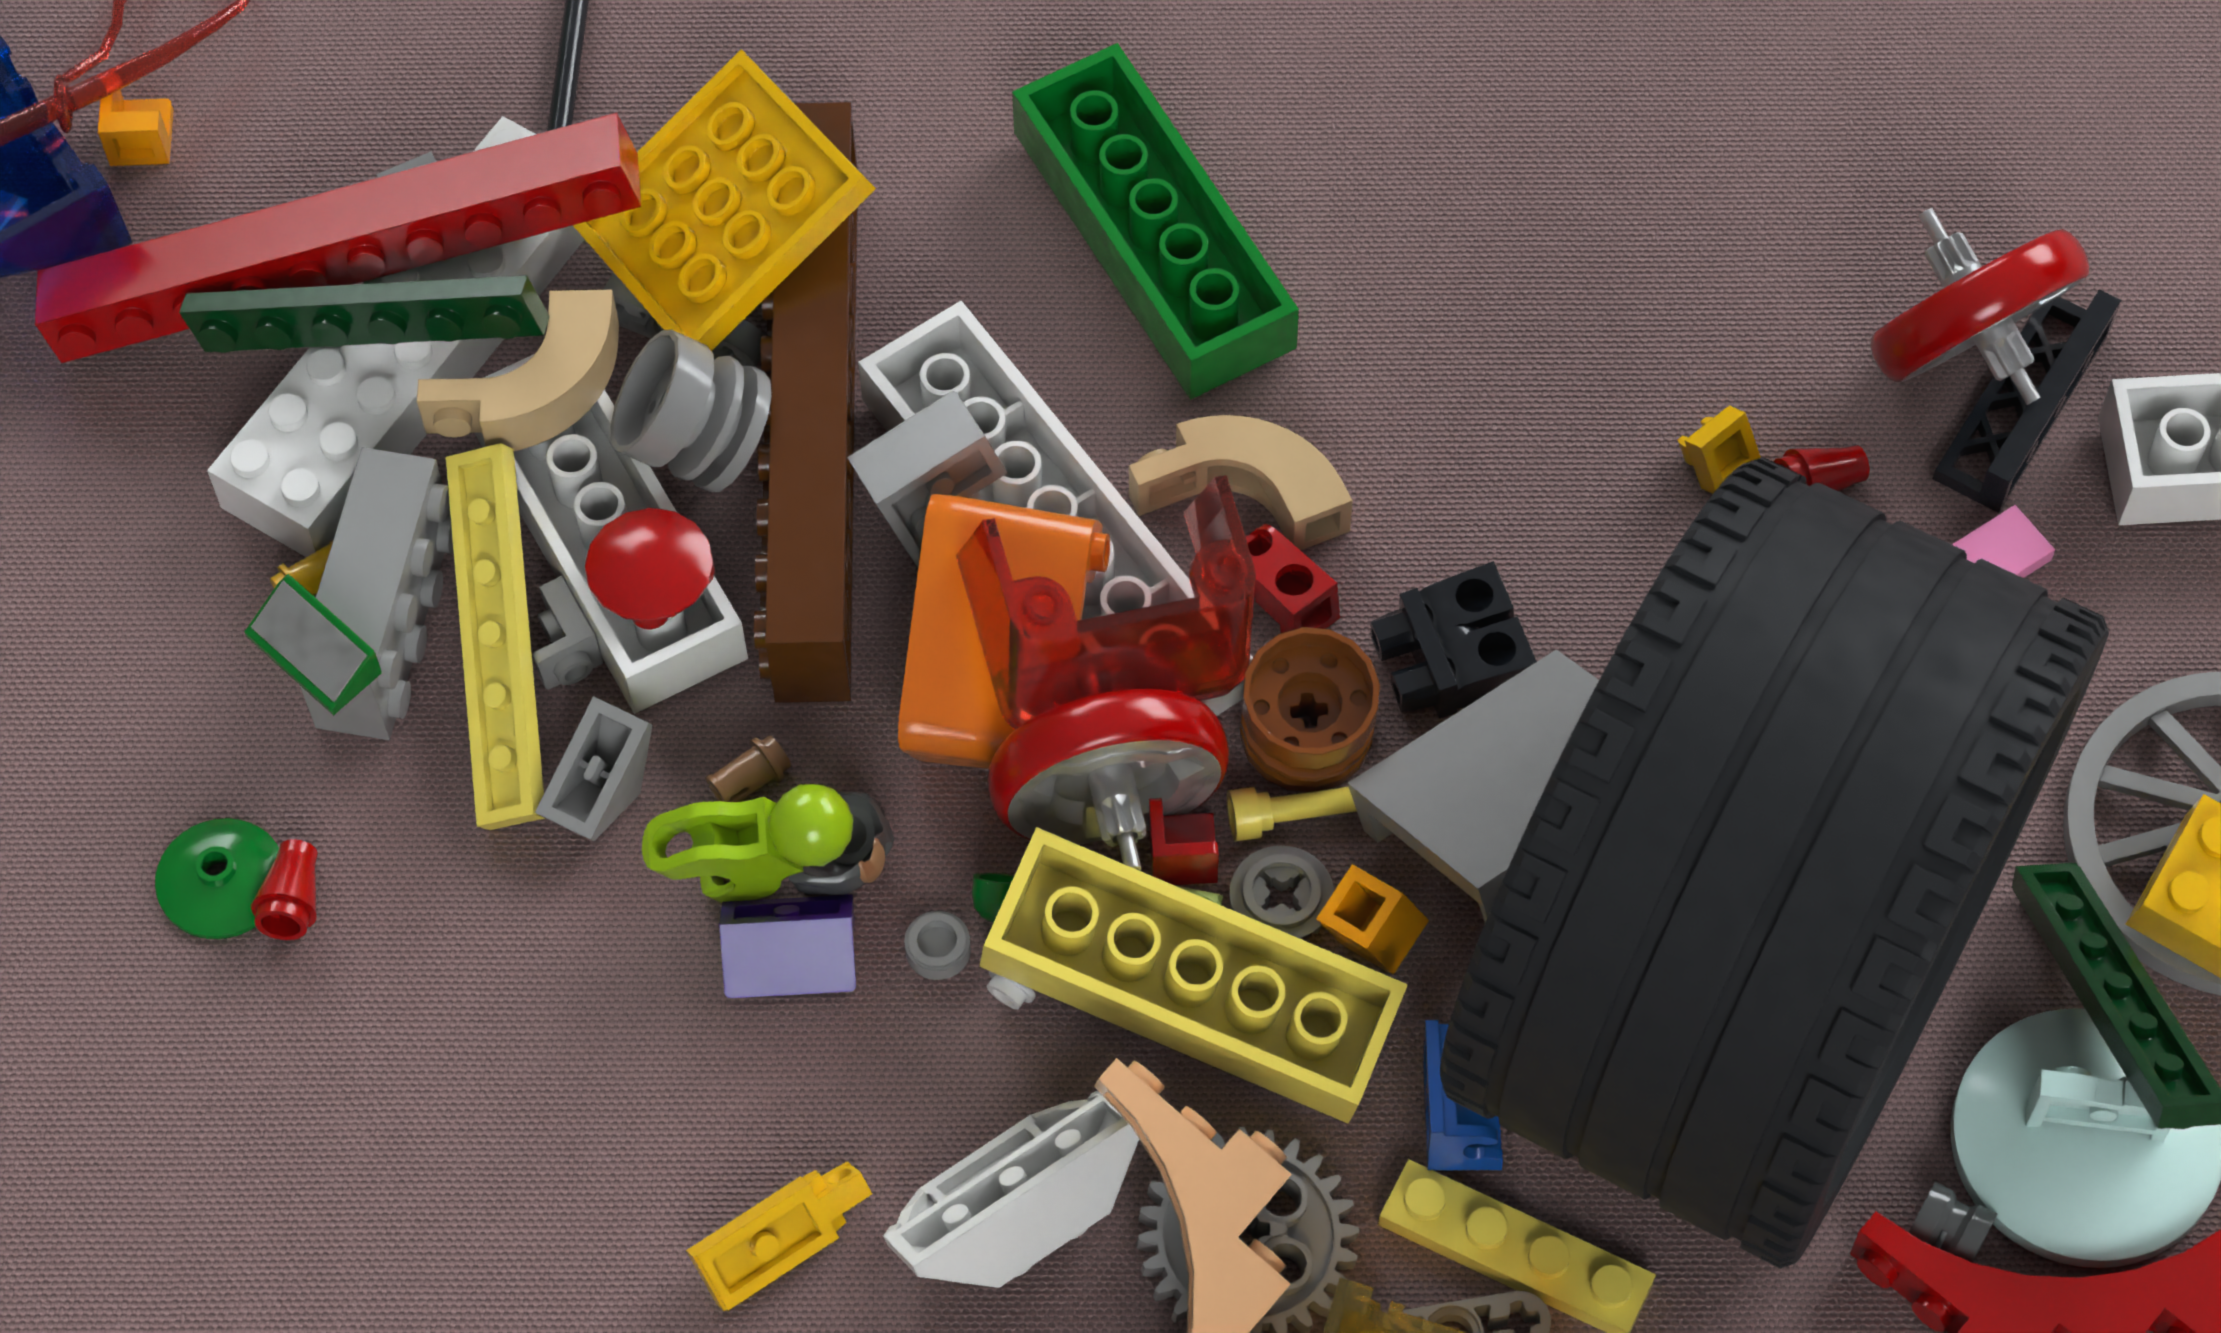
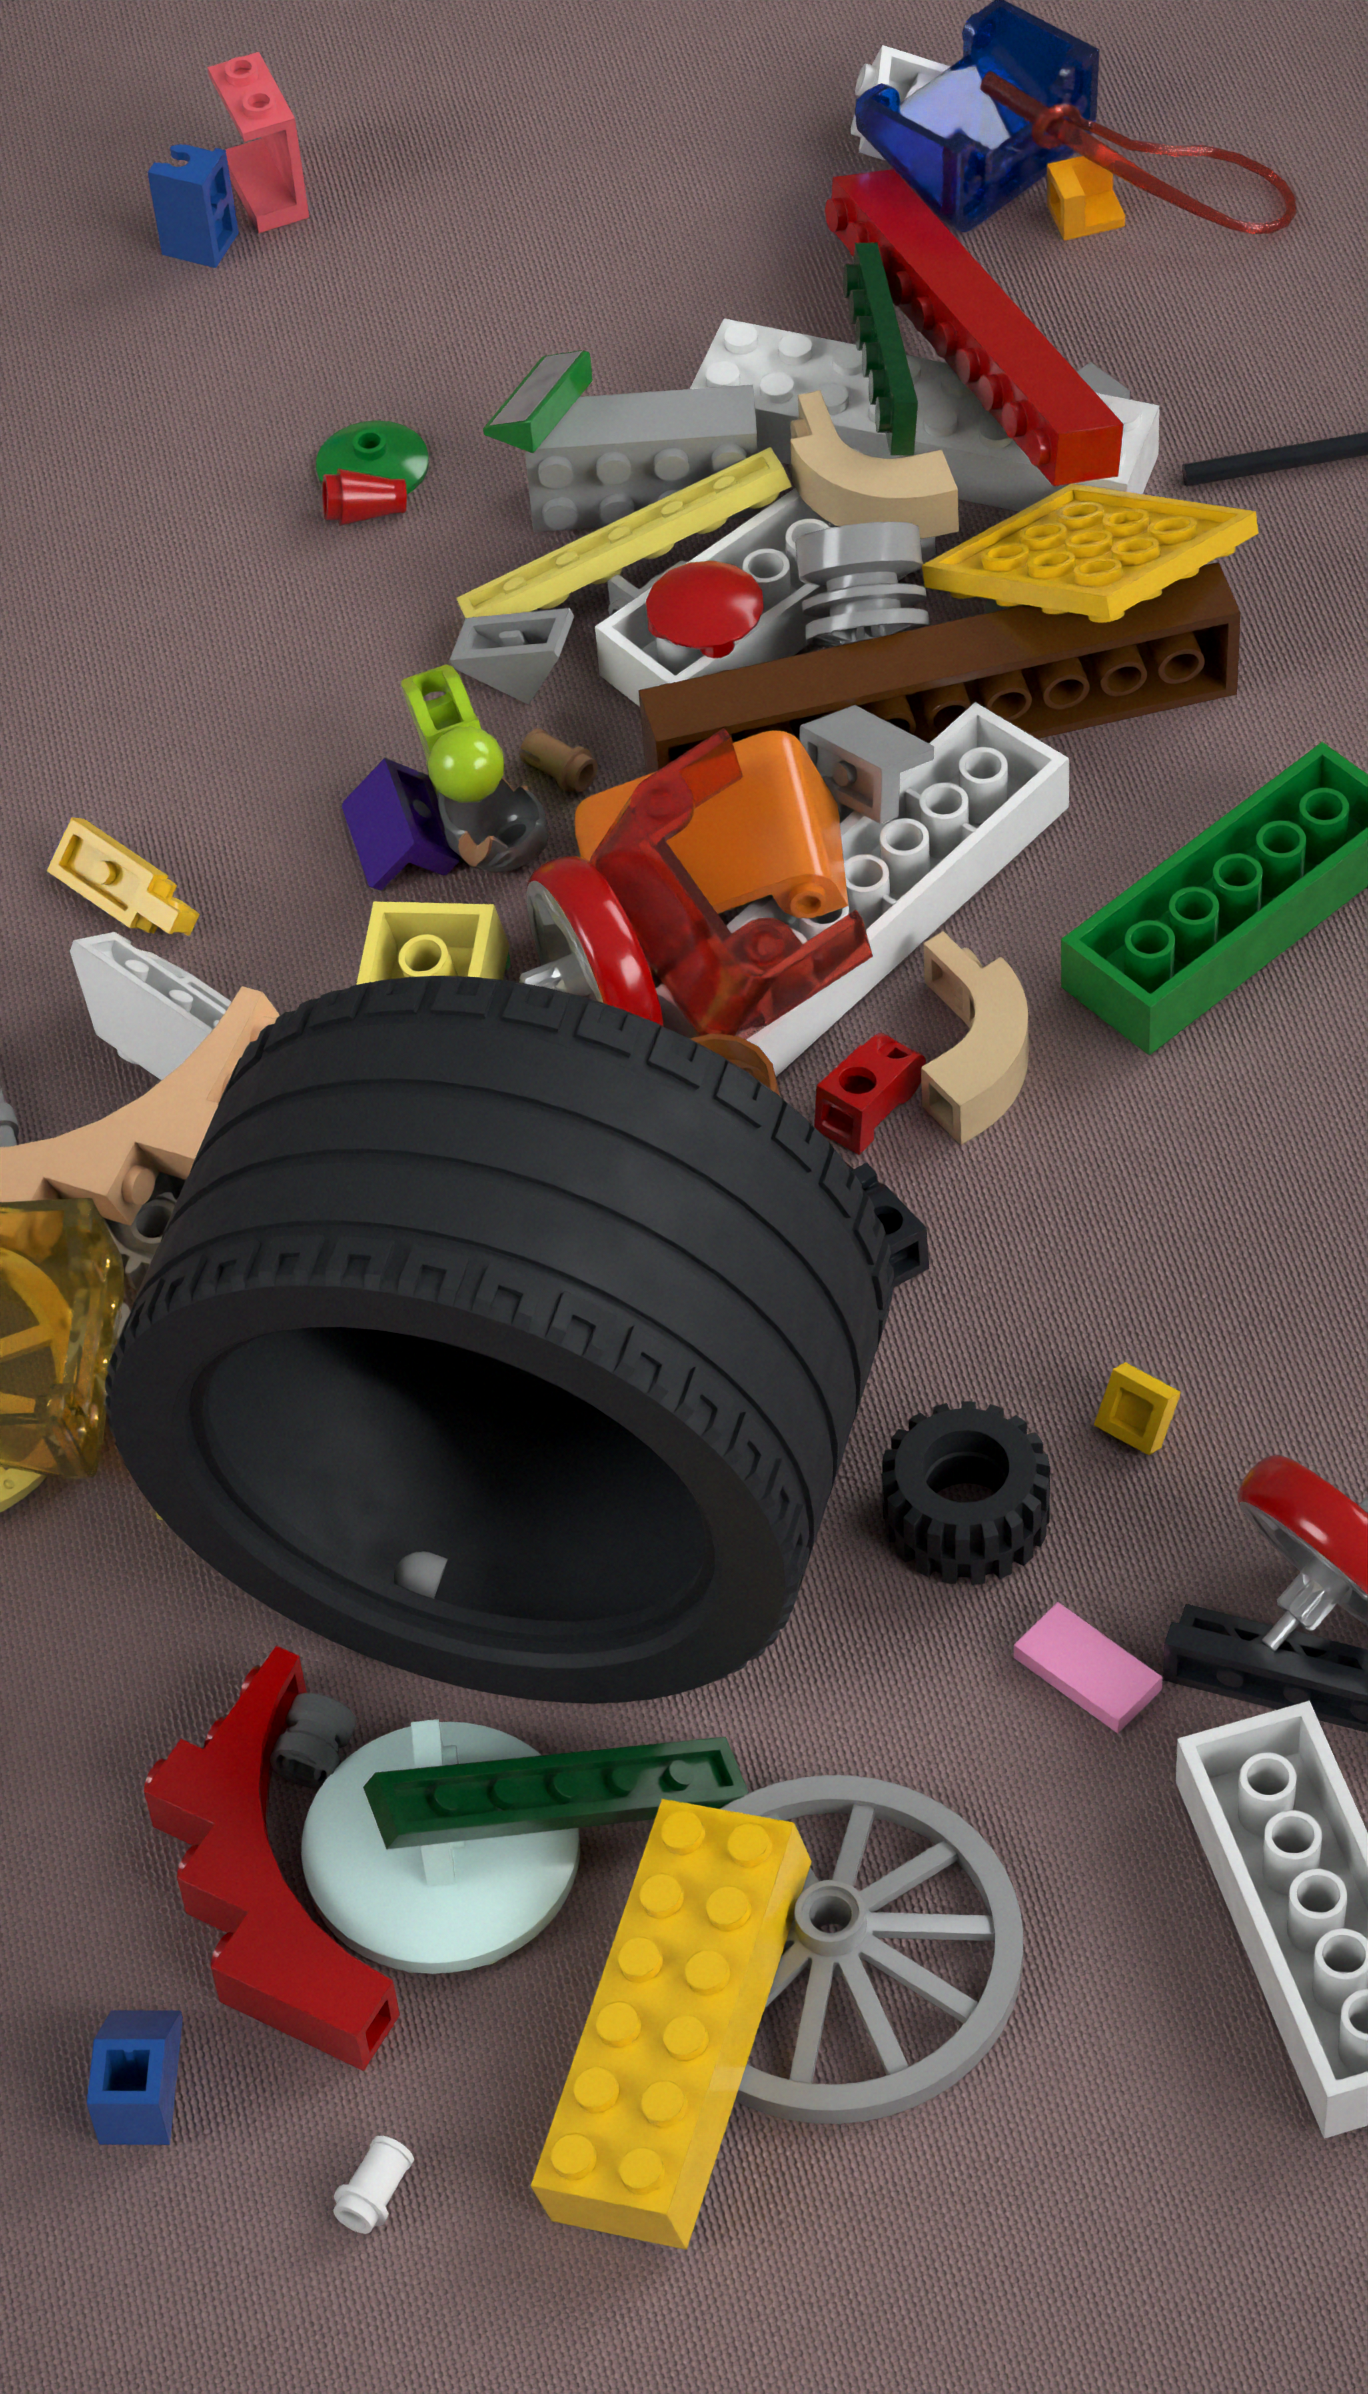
camera: 80 degrees right, 10 degrees down
red cone [1774,445,1870,492] -> none

